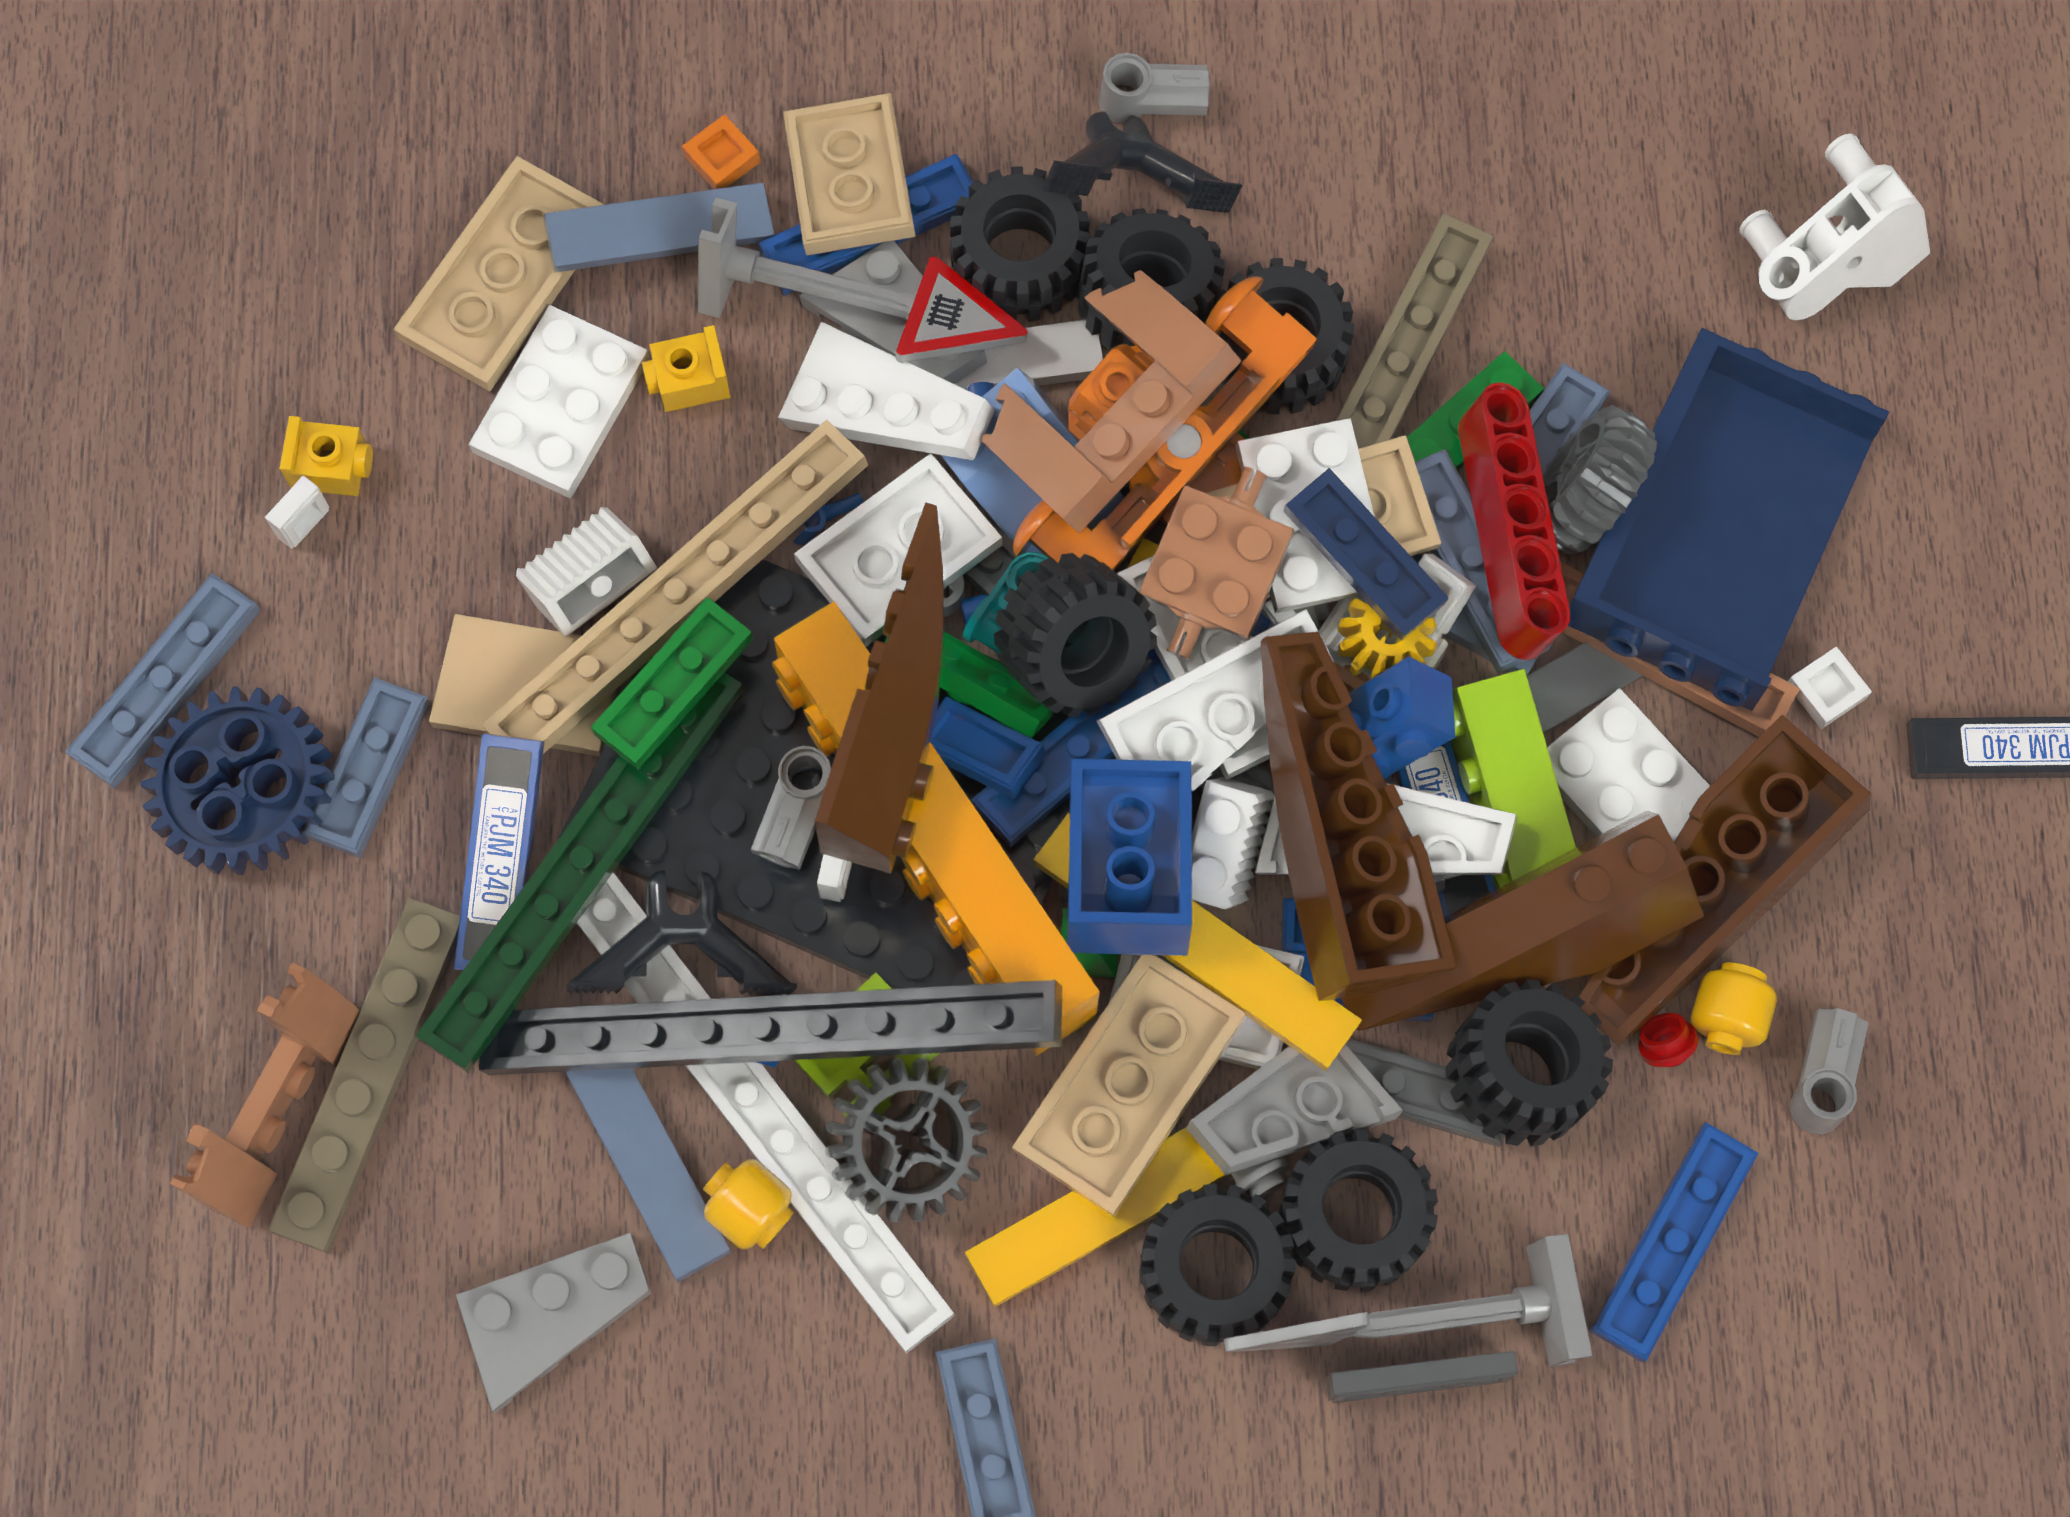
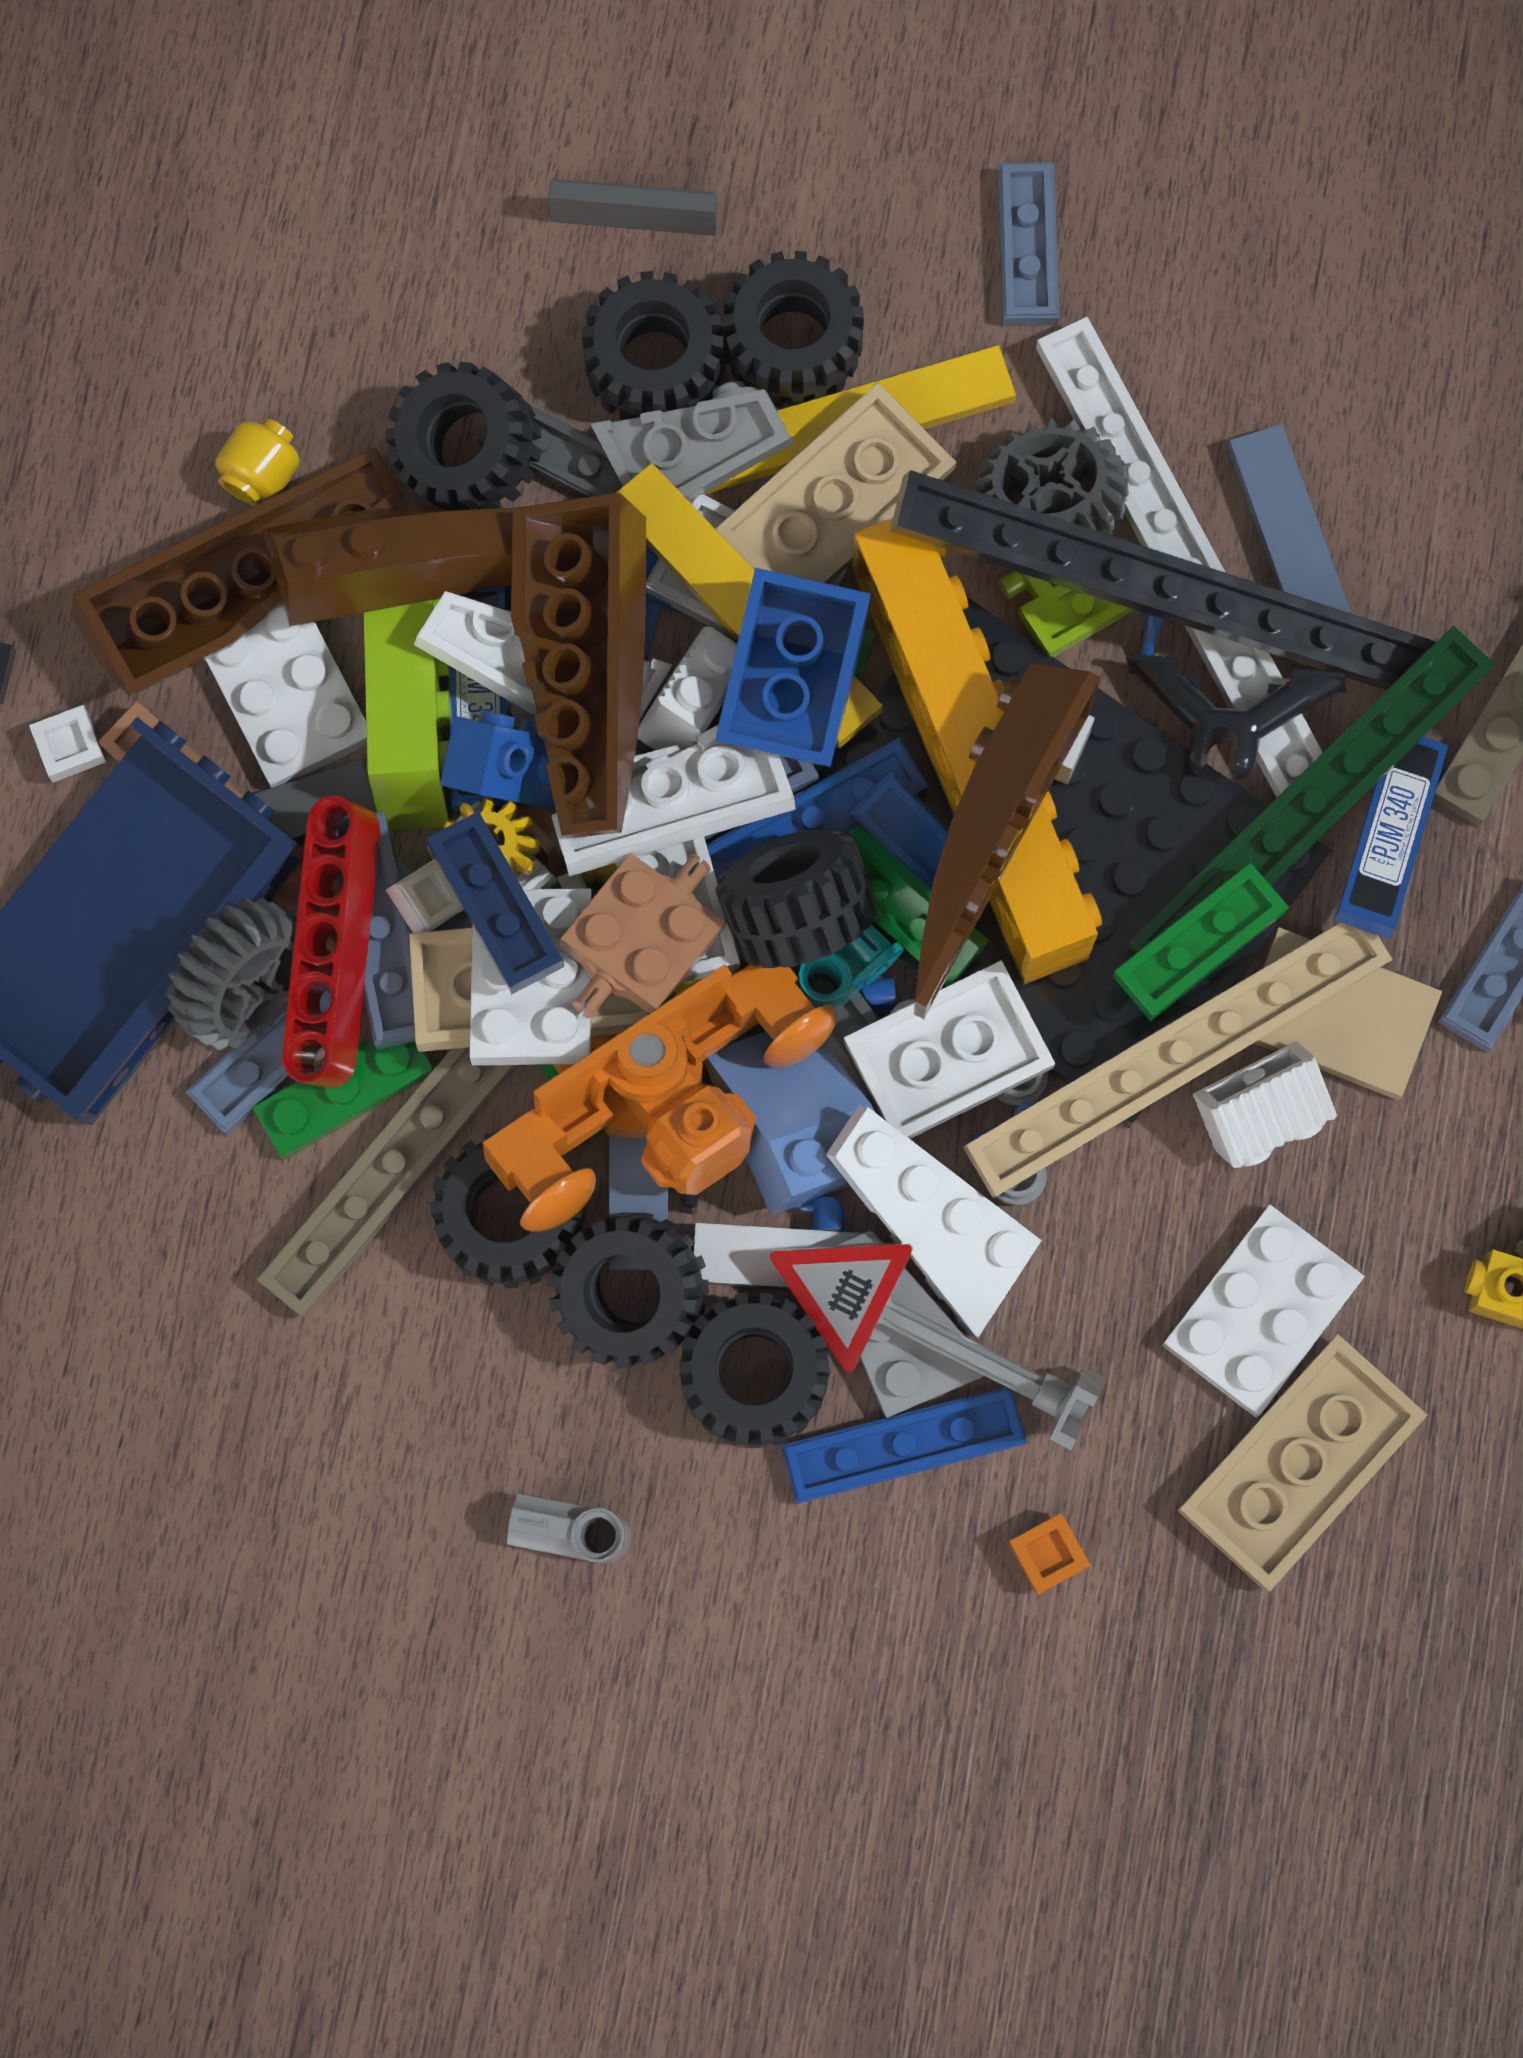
camera: 165 degrees left, 5 degrees up
light grey wing [456,1233,651,1413] -> none
sand blue tile [544,182,774,273] -> none
yellow brick [642,325,731,412] -> none
yellow head [703,1159,795,1250] -> none
light grey piece [751,746,831,870] -> none
tan tile [783,93,916,256] -> none
nougat wedge [981,270,1241,533] -> none
black piece [1042,111,1243,213] -> none
light grey piece [1224,1234,1592,1367] -> none
blue tile [1589,1122,1758,1363] -> none
red plate [1638,1013,1699,1067] -> none
light grey piece [1790,1008,1868,1135] -> none

